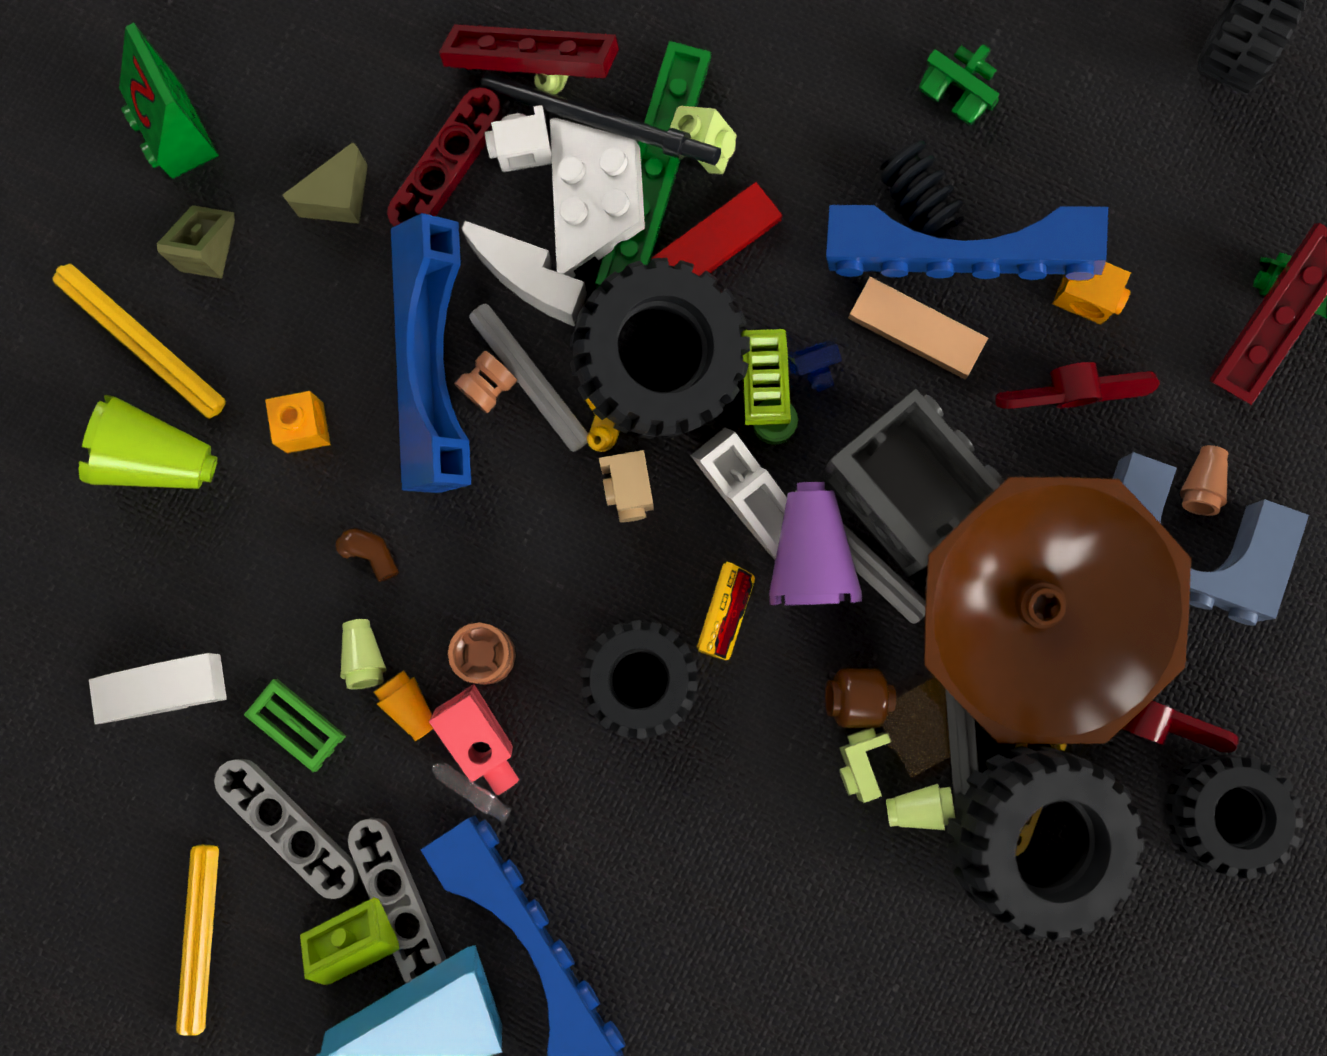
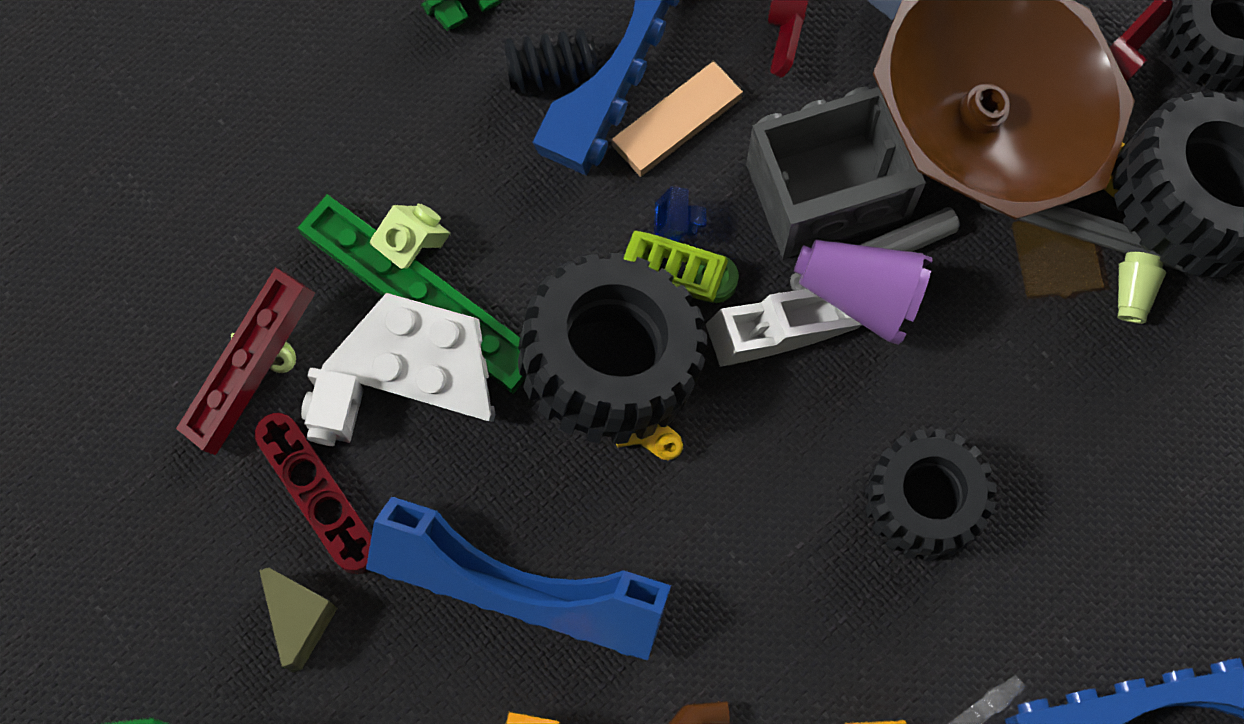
camera: 70 degrees left, 10 degrees down
coral torso [429,684,519,795] -> none
nougat wheel [448,622,516,685] -> none
nougat wheel [454,351,517,414] -> none
white slope [462,221,587,327] -> none
light grey axle [469,304,588,452] -> none
black bar [481,73,721,166] -> none
tan brick [599,450,654,522] -> none
red tile [651,182,783,276] -> none
slope [696,562,755,660] -> none
reddish brown head [825,668,896,728] -> none
yellowish green bracket [839,728,891,803] -> none

